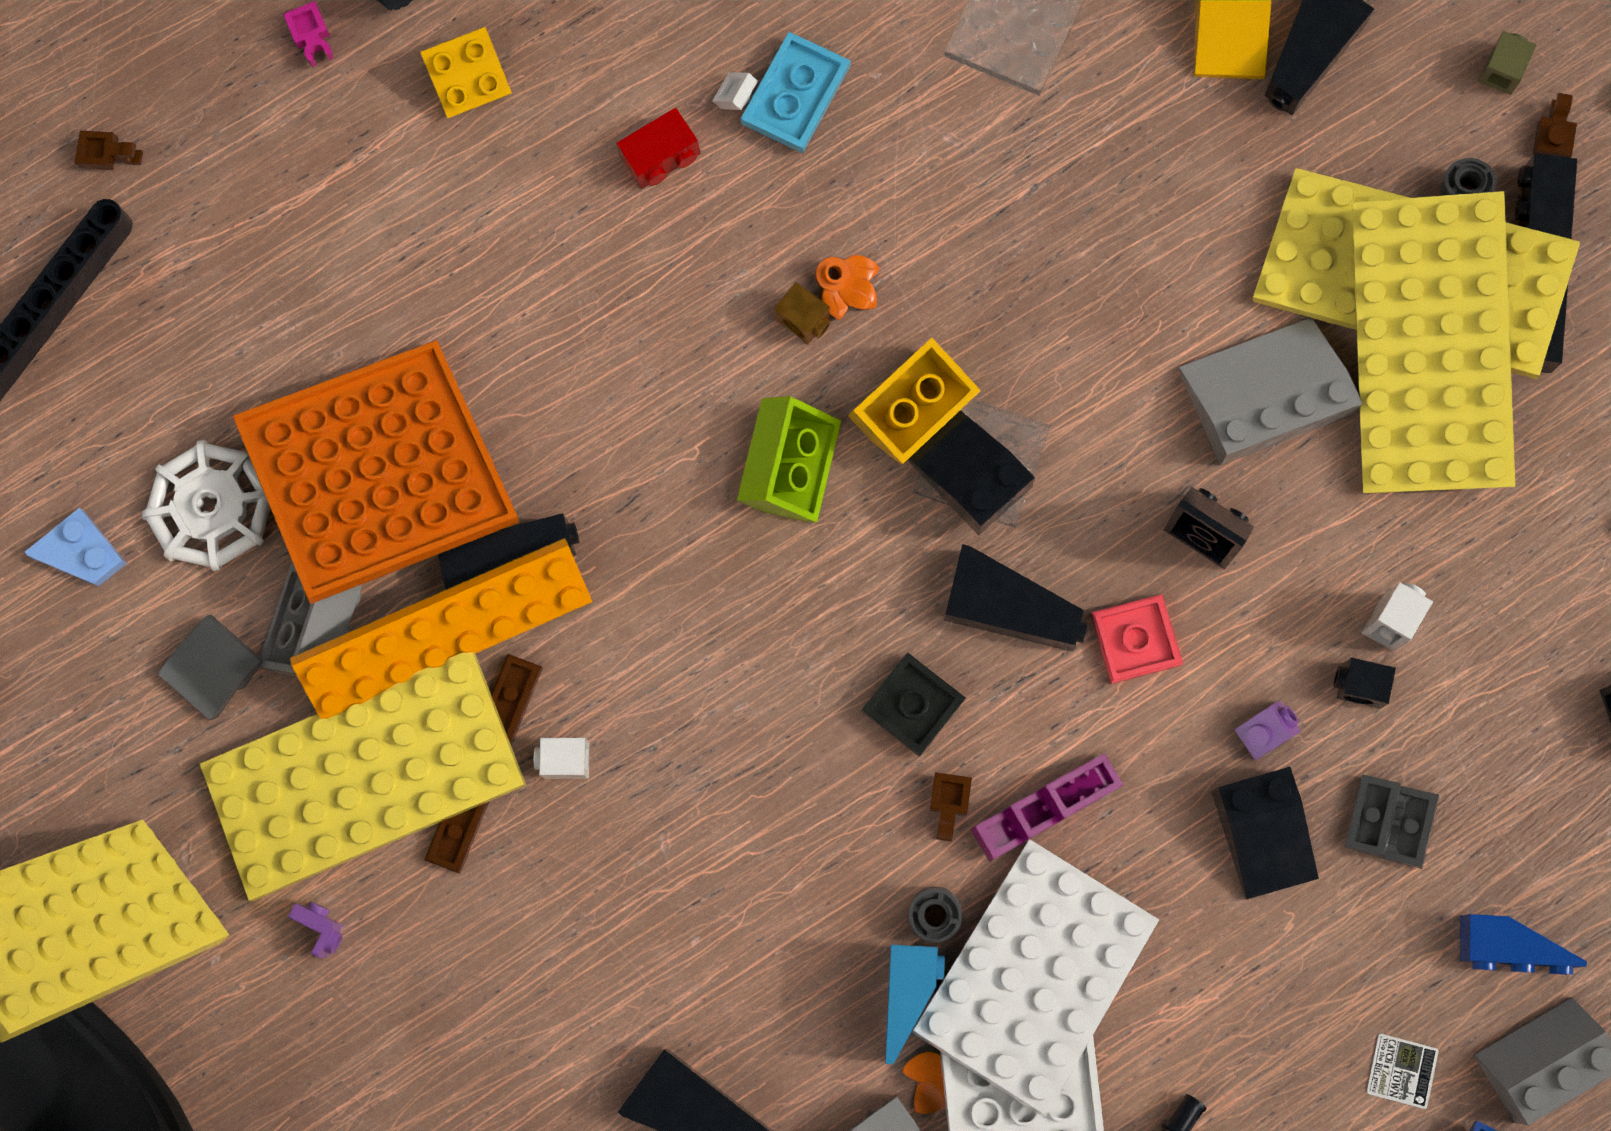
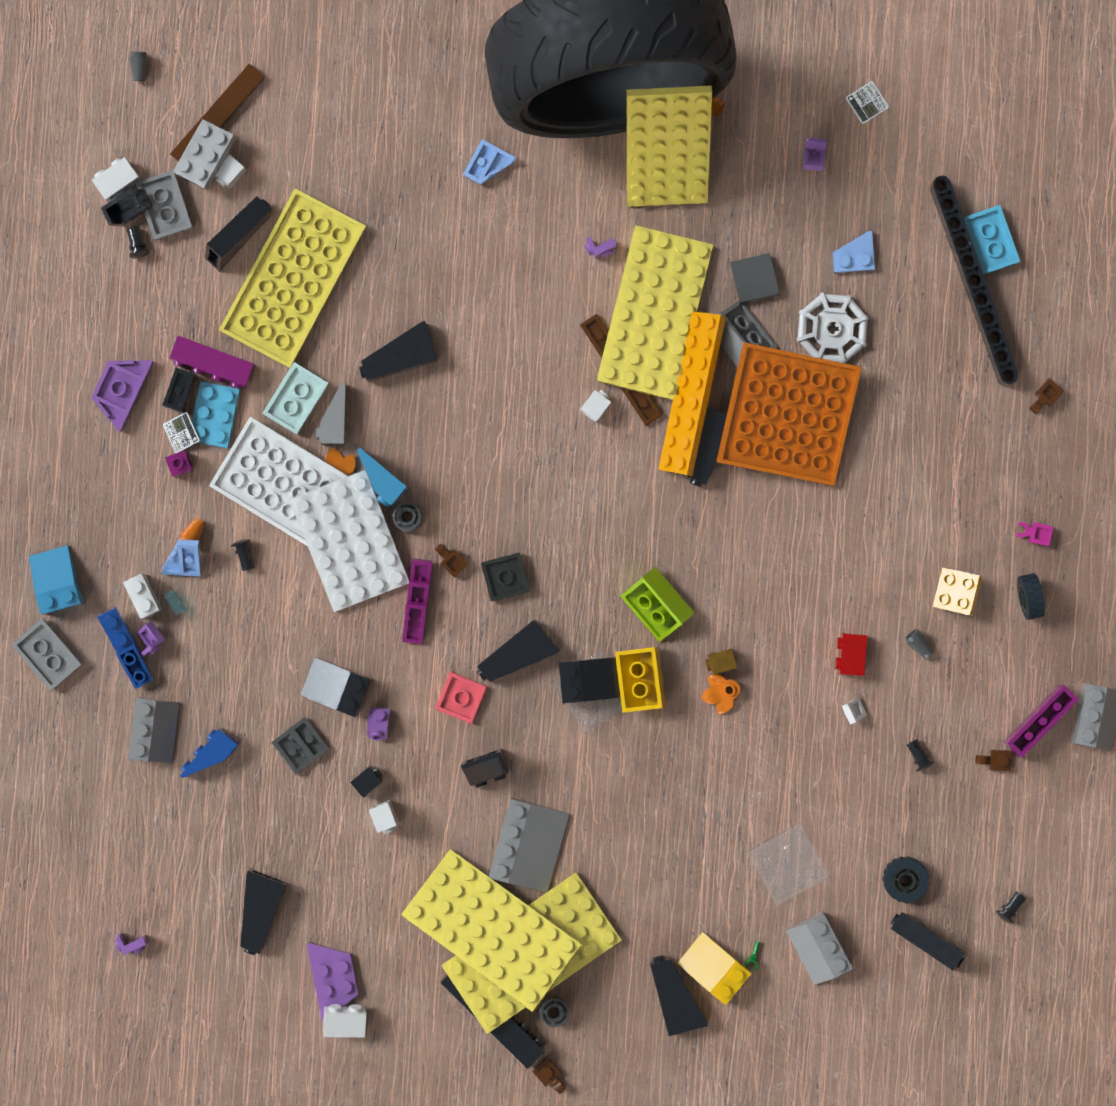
camera: 120 degrees right, 10 degrees up
medium azure plate [741,32,851,154] -> none
sticker [1367,1034,1439,1109] -> none
olive brick [1478,31,1537,95] -> none
none -> dark grey cone [905,629,934,659]

